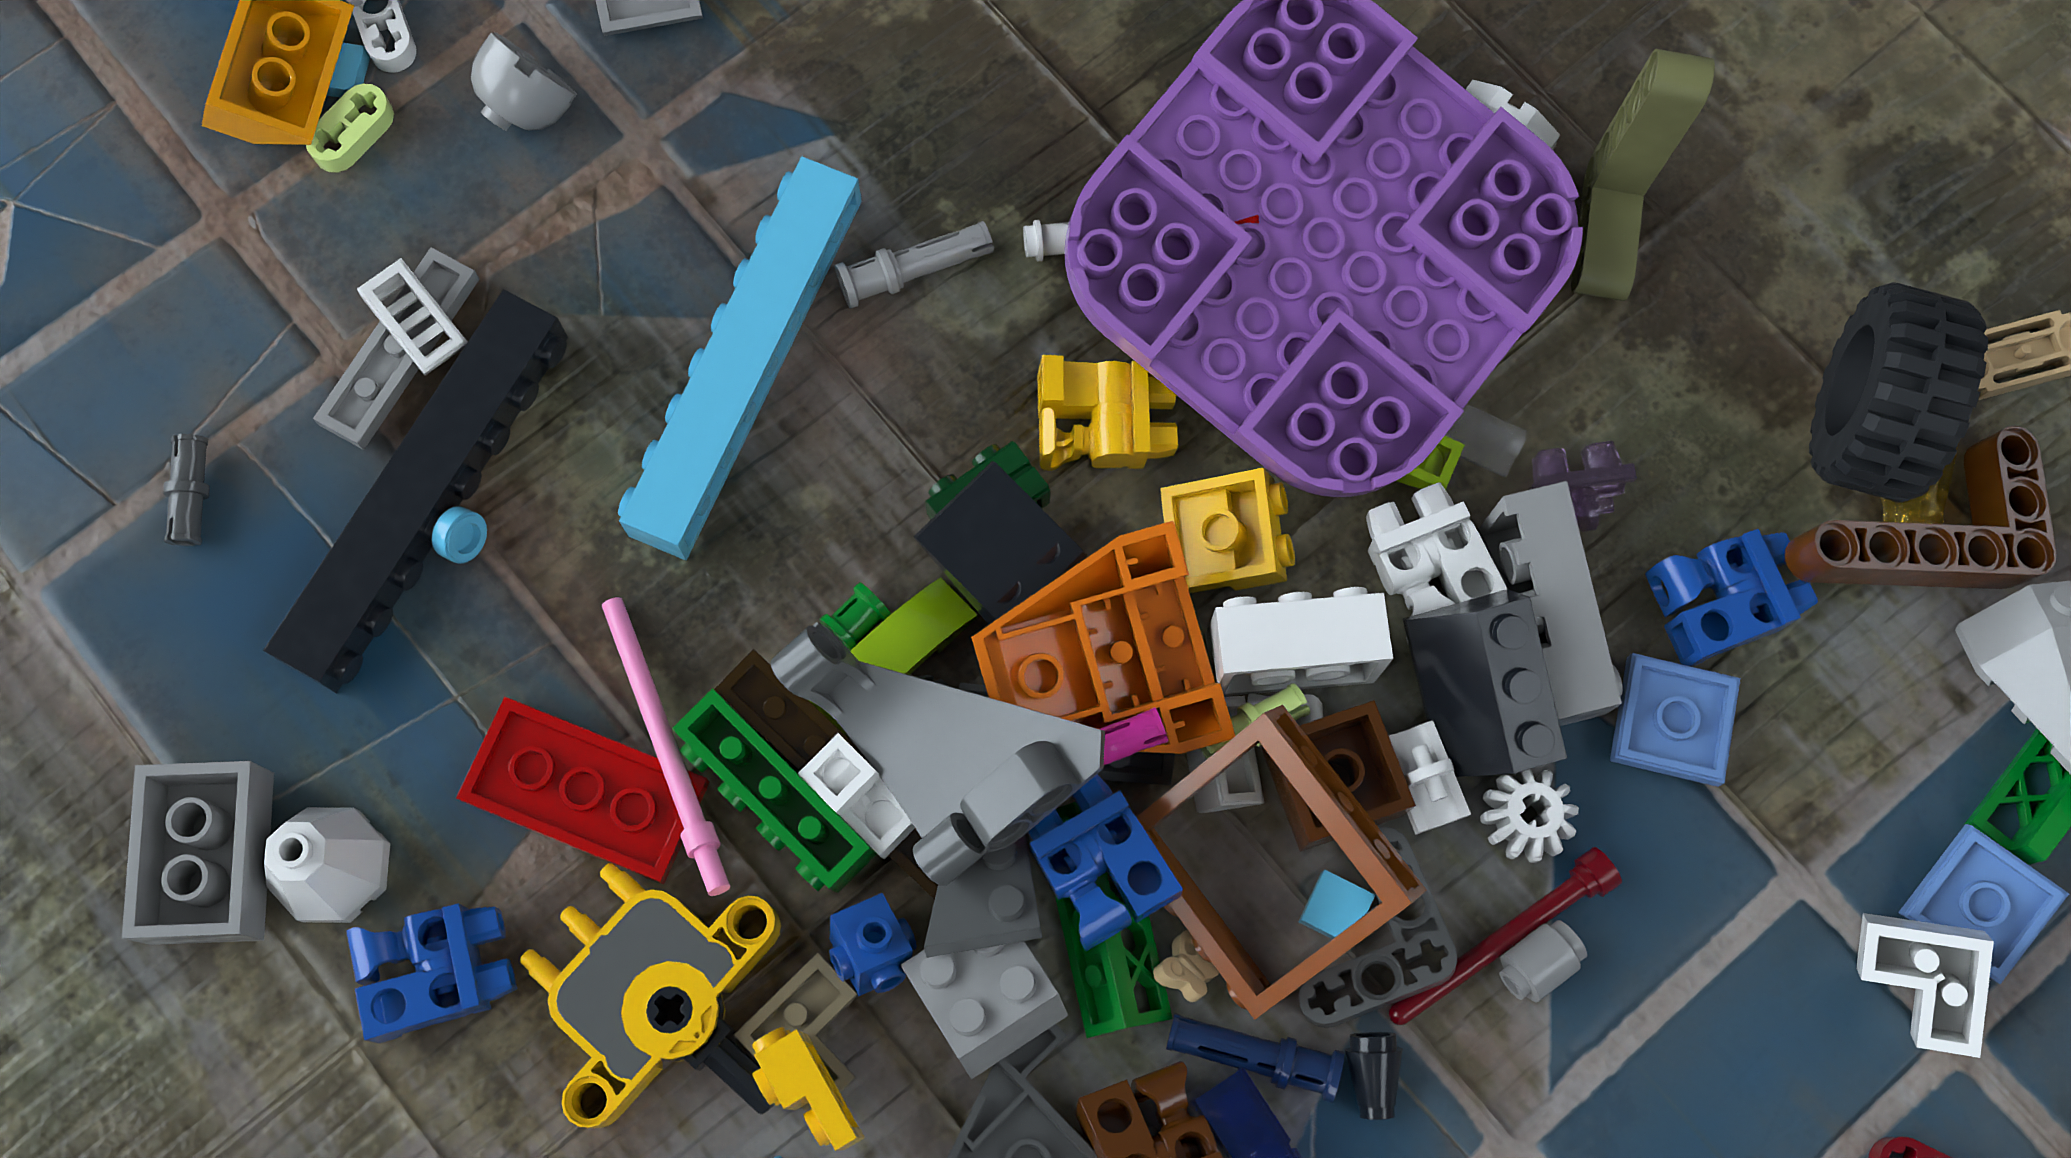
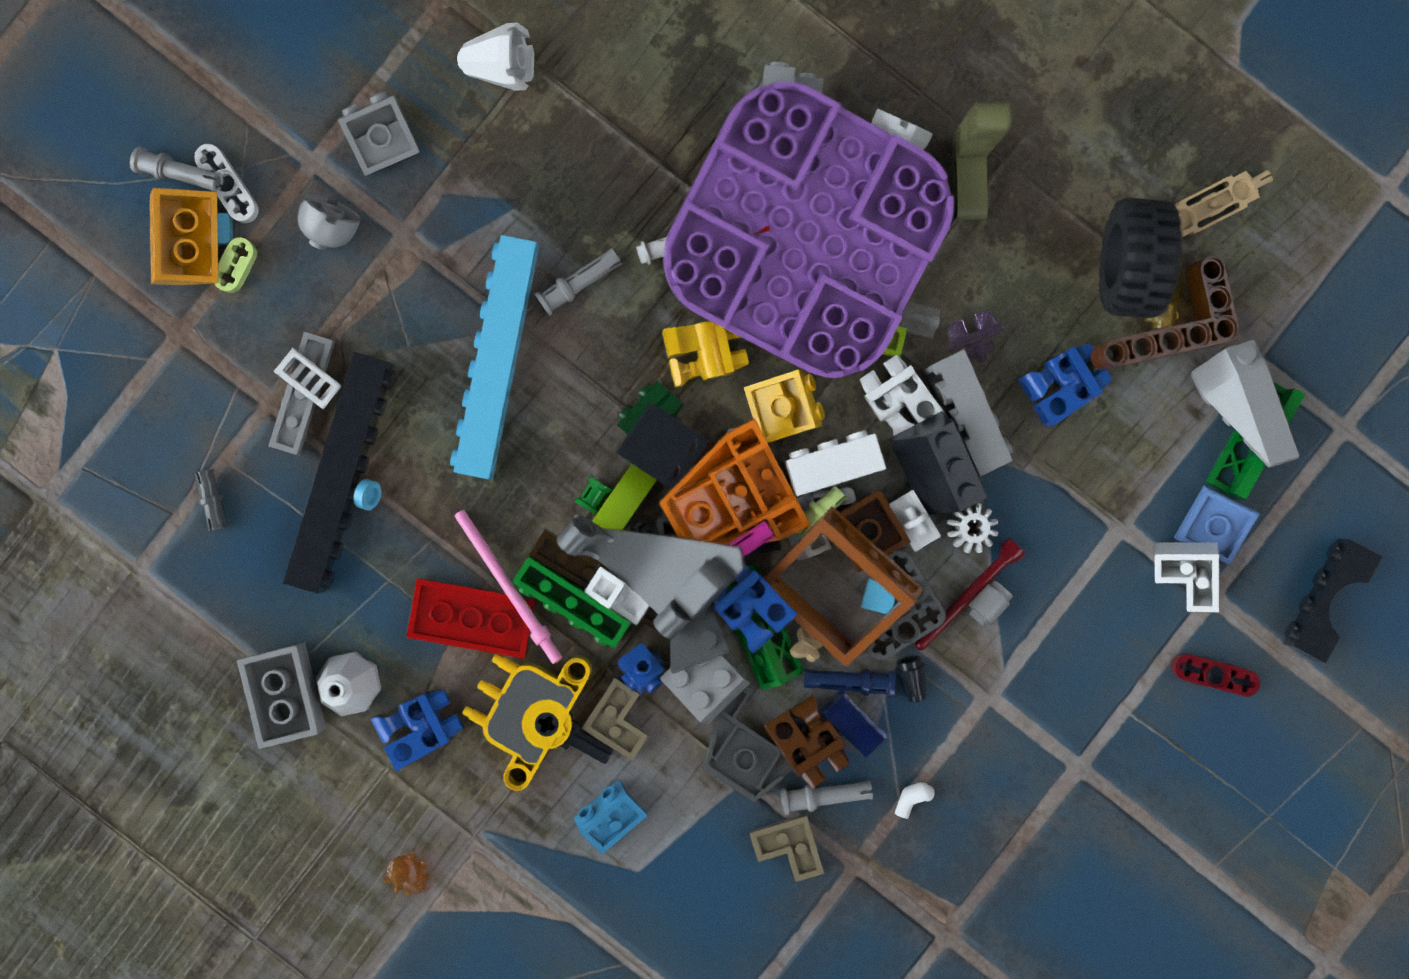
camera: 10 degrees left, 15 degrees up
yellow plate [752,1026,865,1151] -> none
medium blue plate [1610,653,1741,787] -> none

